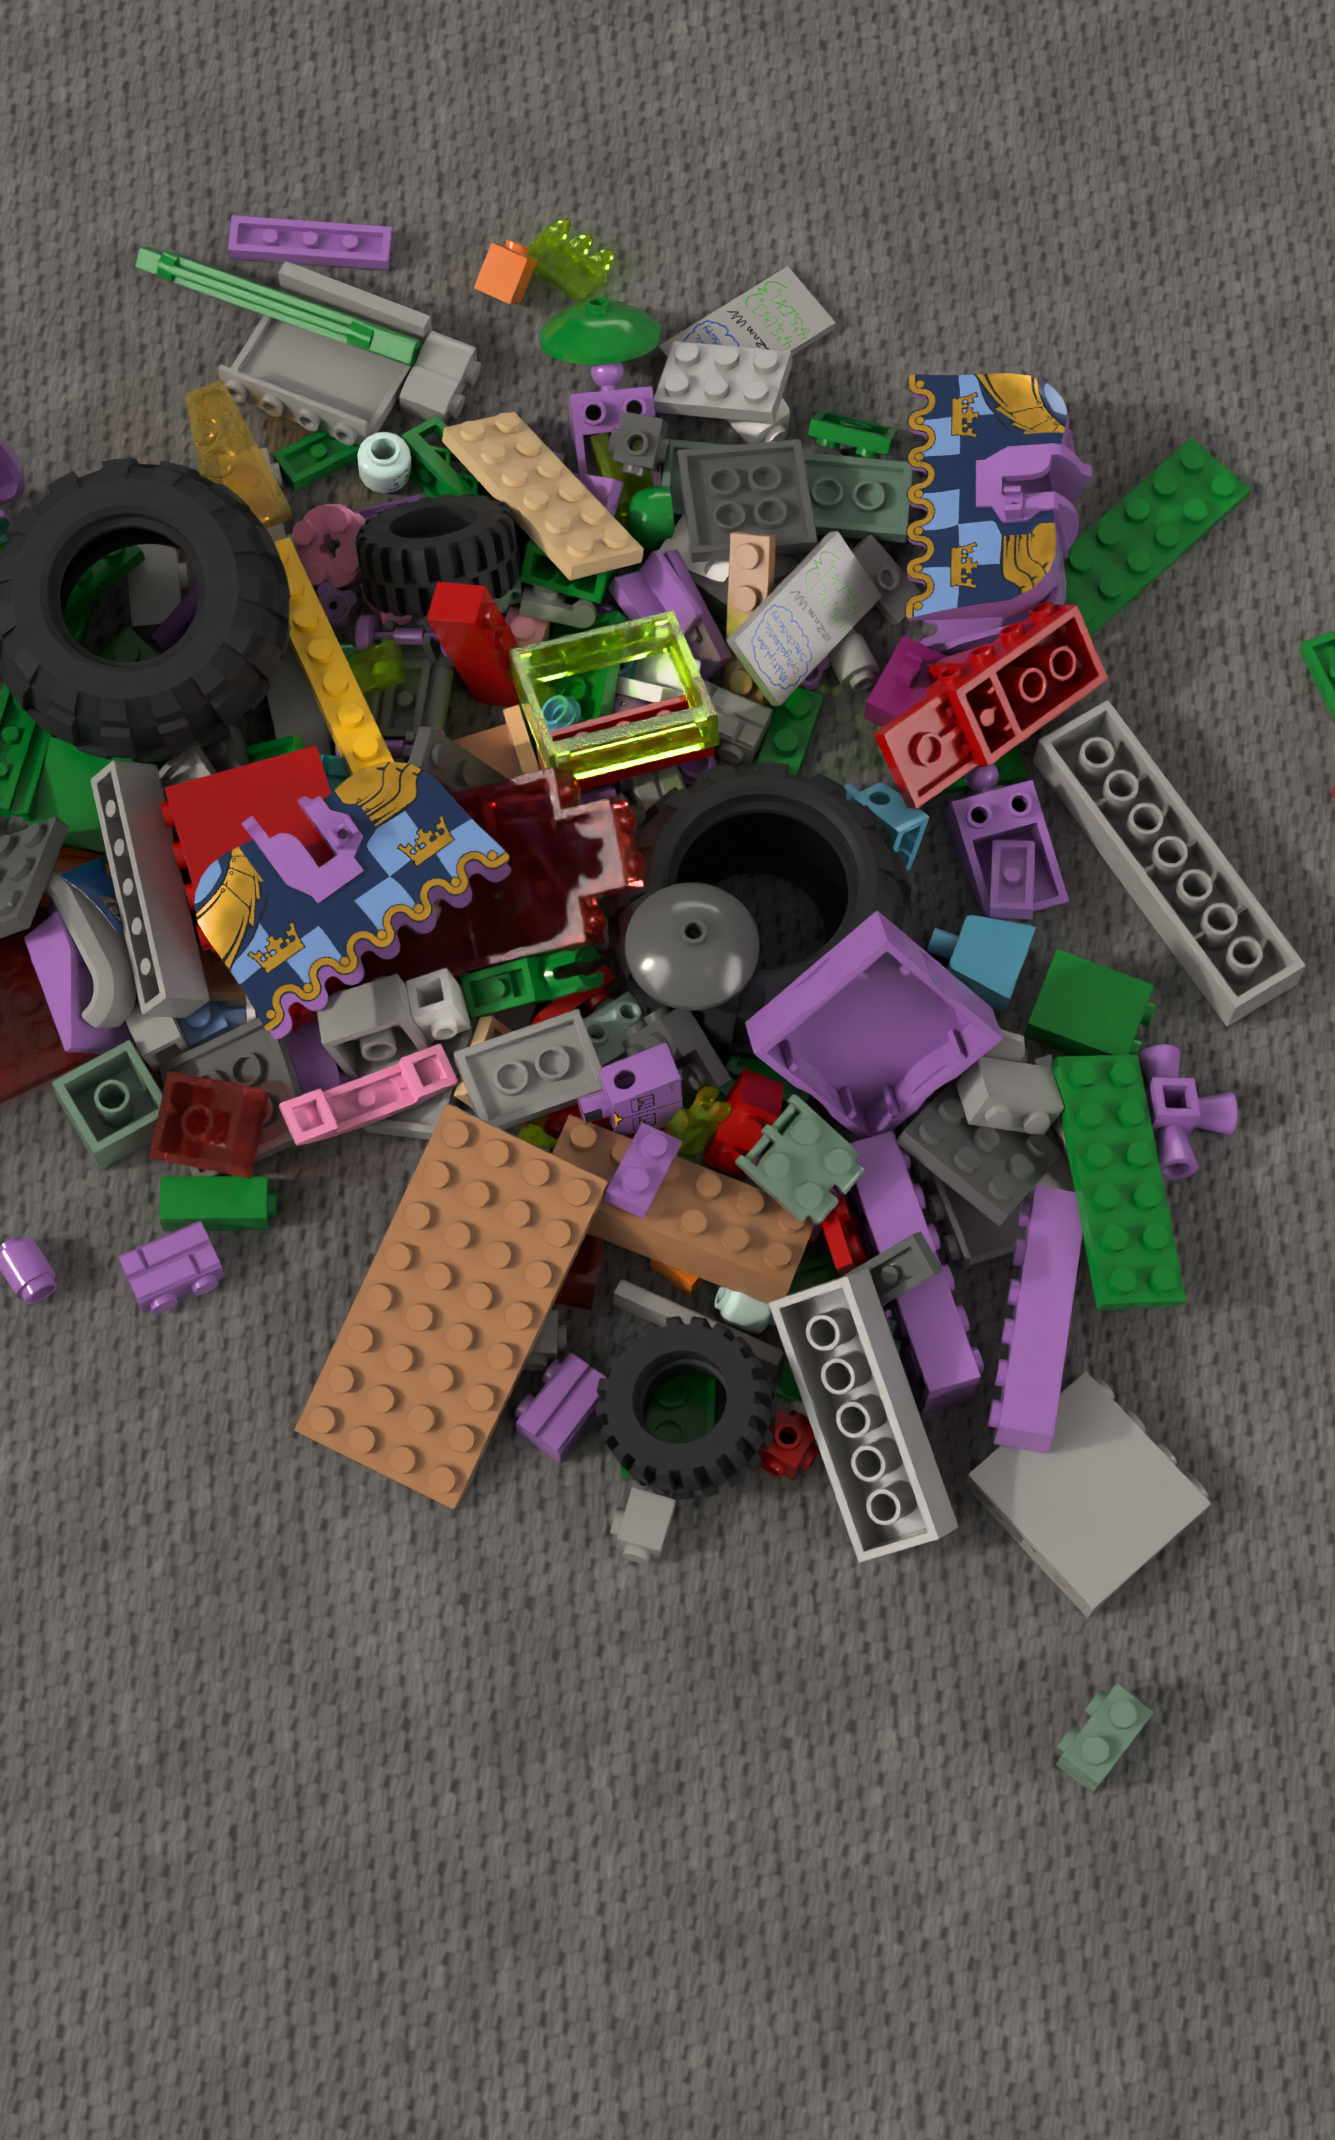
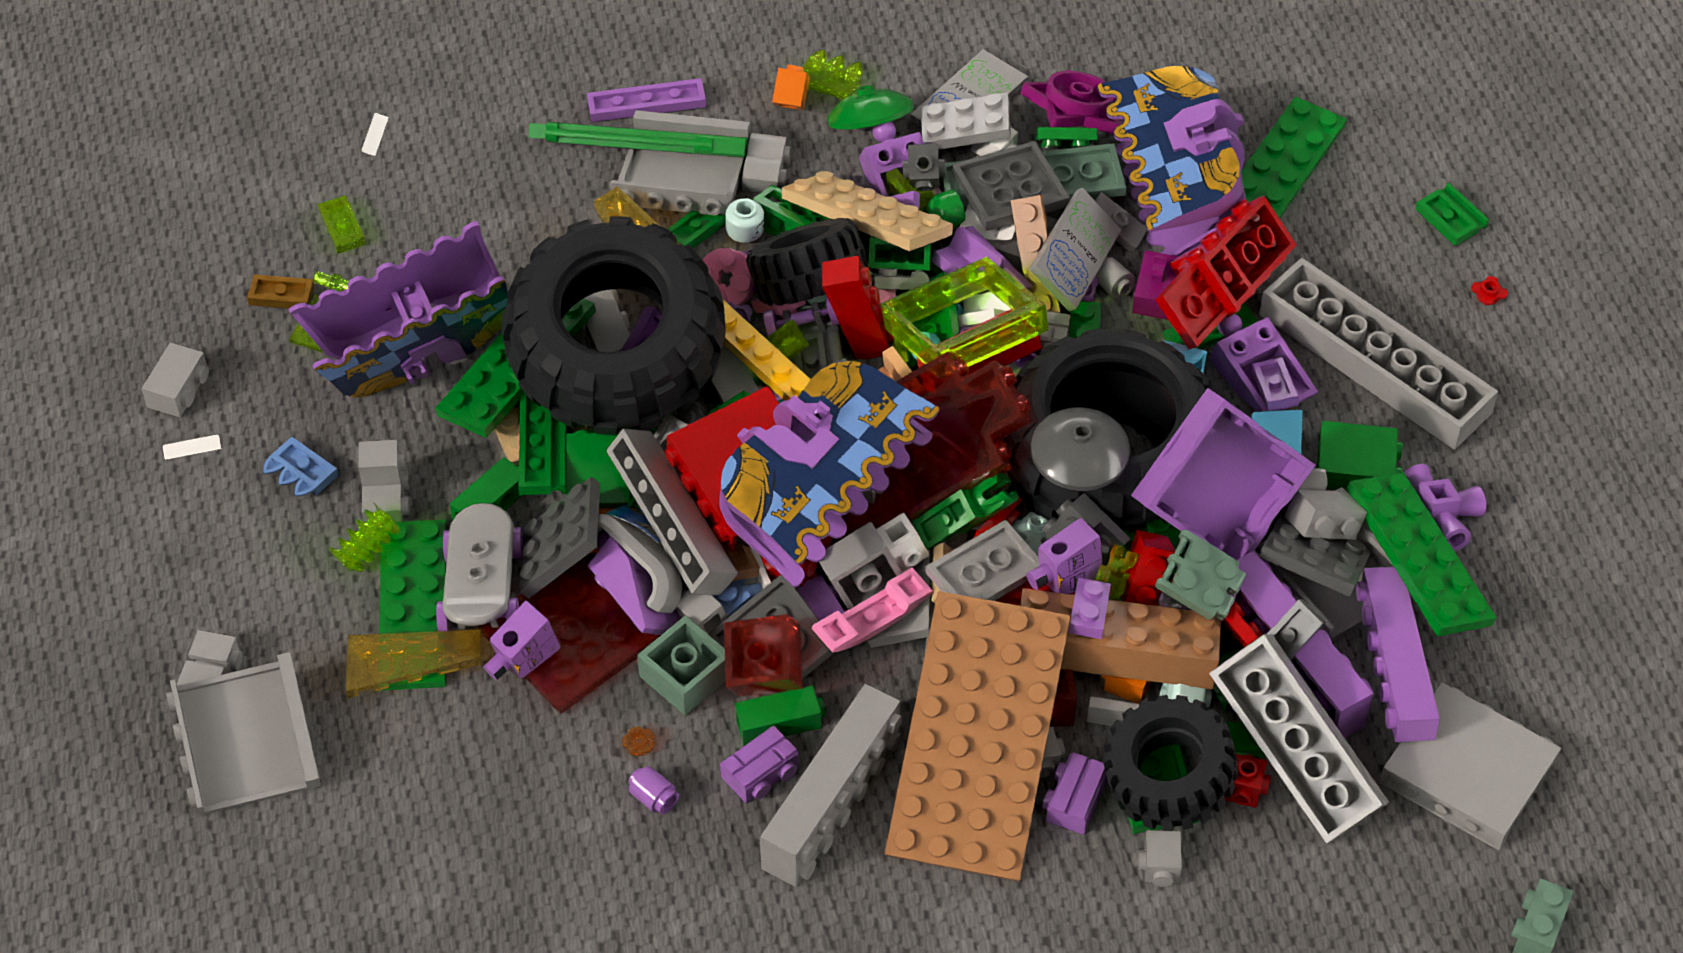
camera: 10 degrees left, 15 degrees down
none -> clear orange plate [622,726,655,757]
none -> light grey brick [760,684,902,887]
none -> magenta plate [1021,70,1121,135]

